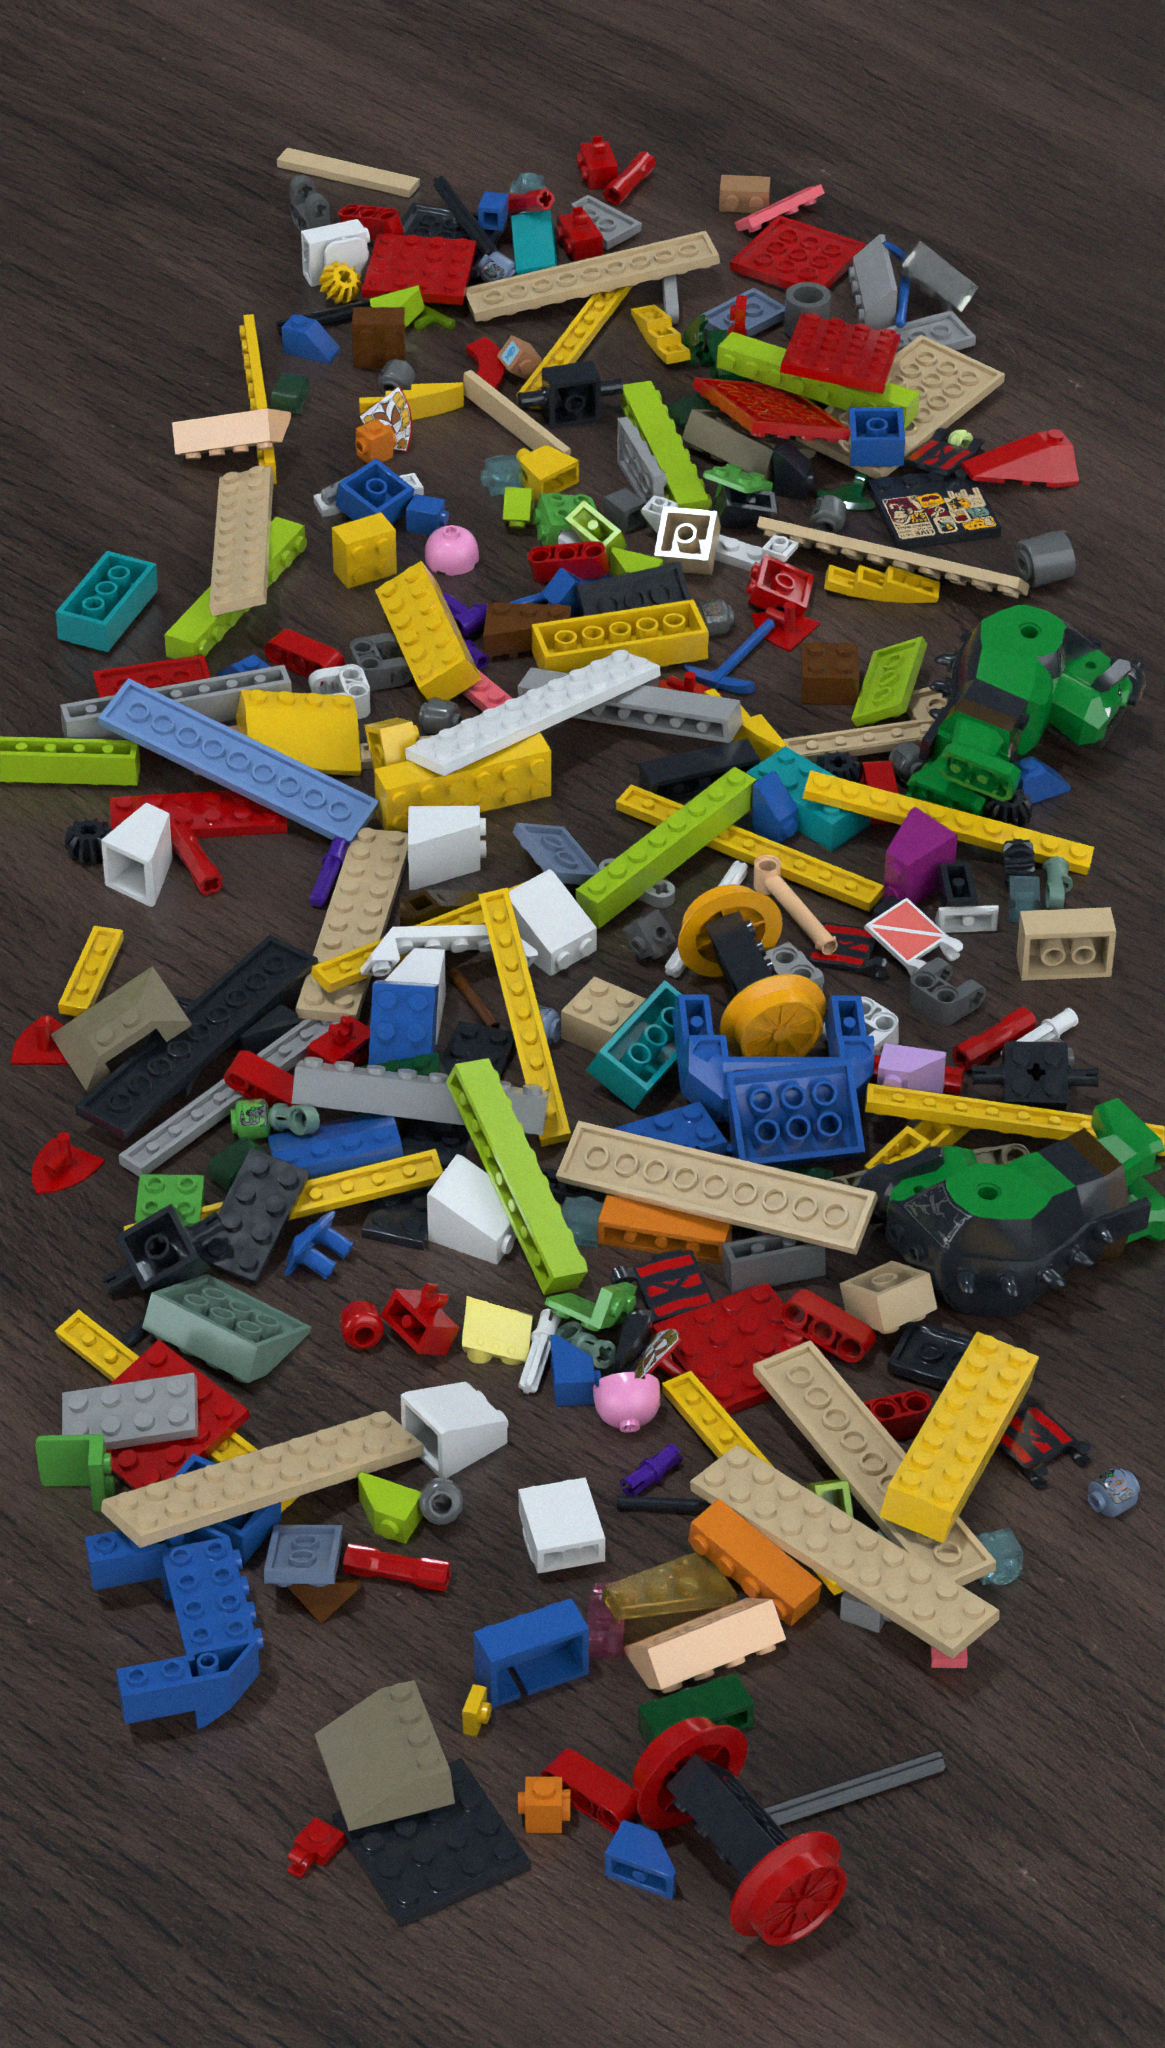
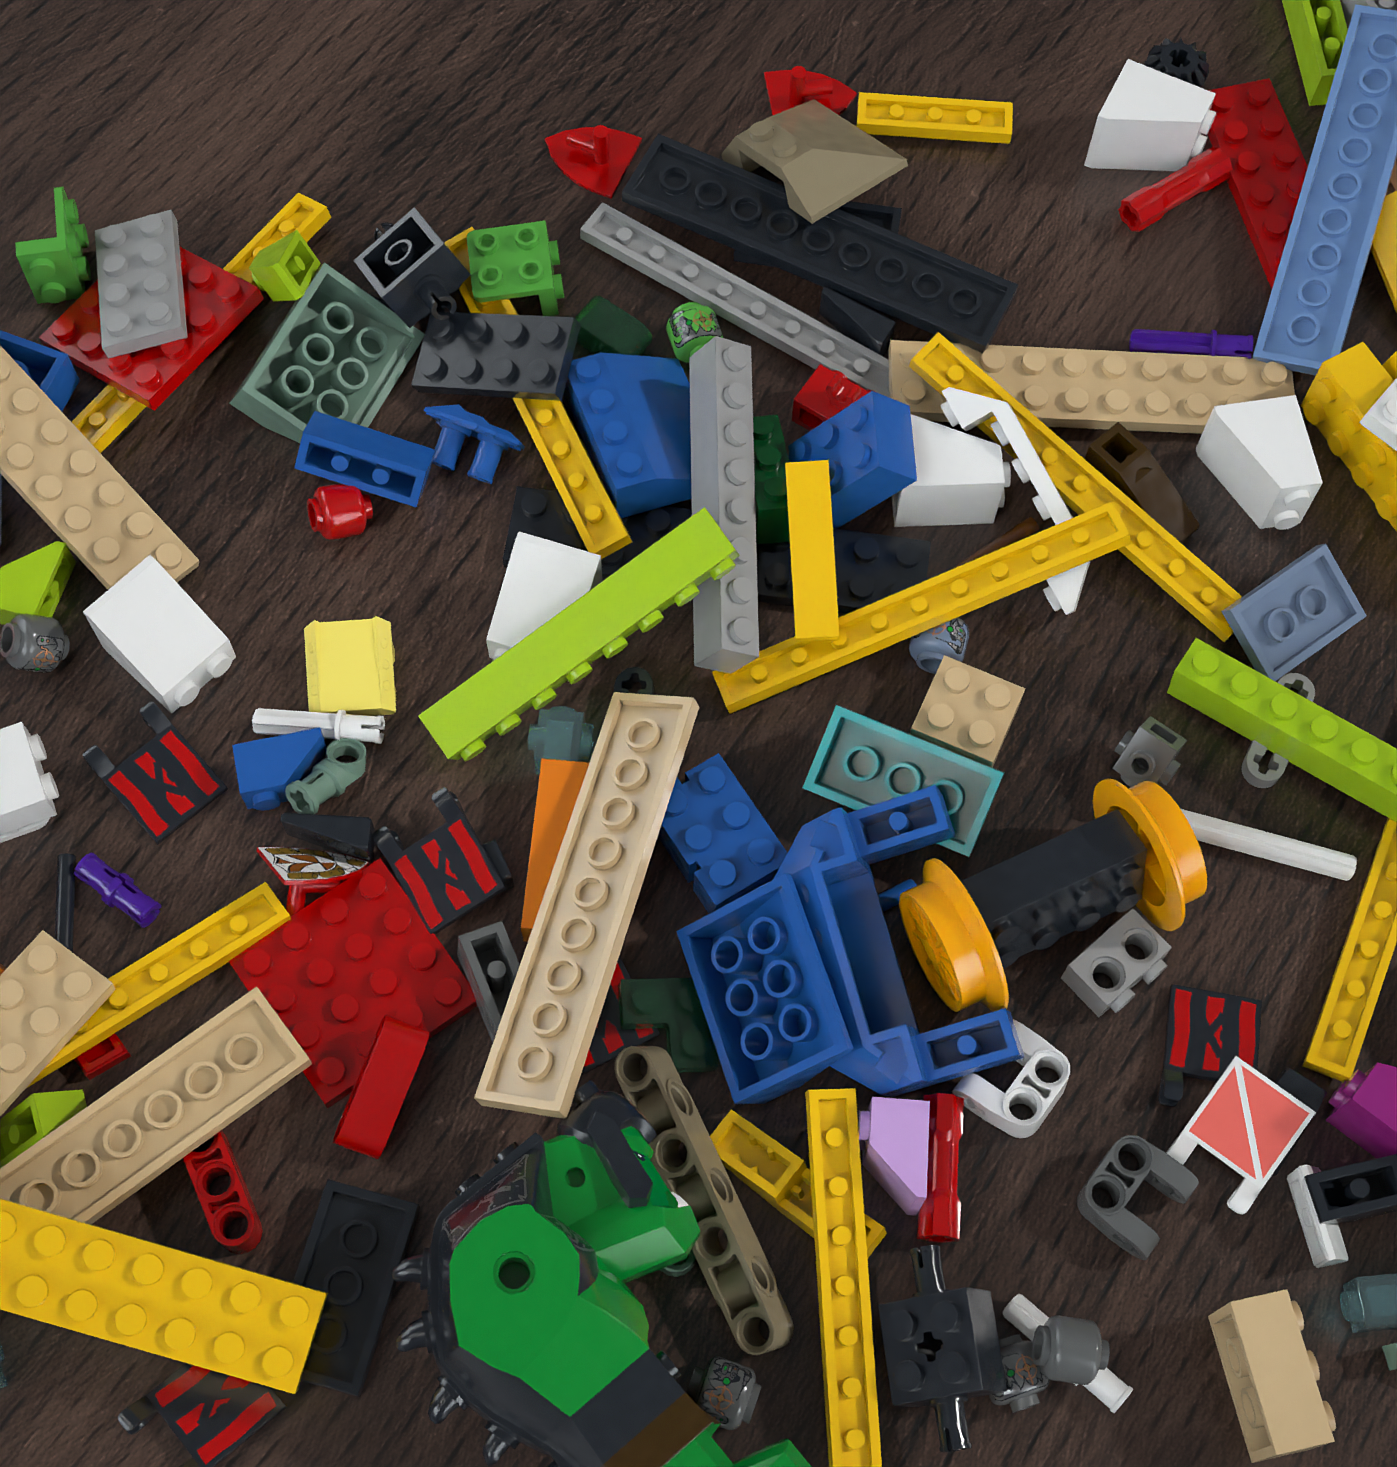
camera: 80 degrees right, 25 degrees up
red beam [223,1050,295,1119] -> none
sand green connector [269,1103,320,1135] -> none
red brick [381,1283,460,1355] -> none
white slope [509,869,597,976] -> none
bright green bracket [545,1282,637,1331] -> none
bright pink cylinder [593,1372,661,1433] -> none
light nougat piece [754,855,838,955] -> none
tan brick [840,1261,937,1334] -> none
red axle [952,1006,1037,1071] -> none
none -> flag [83,701,228,845]
none -> lime slope [249,230,321,301]
none -> blue brick [294,411,435,507]
none -> yellow slope [785,460,839,642]
none -> dark grey head [1032,1315,1109,1385]

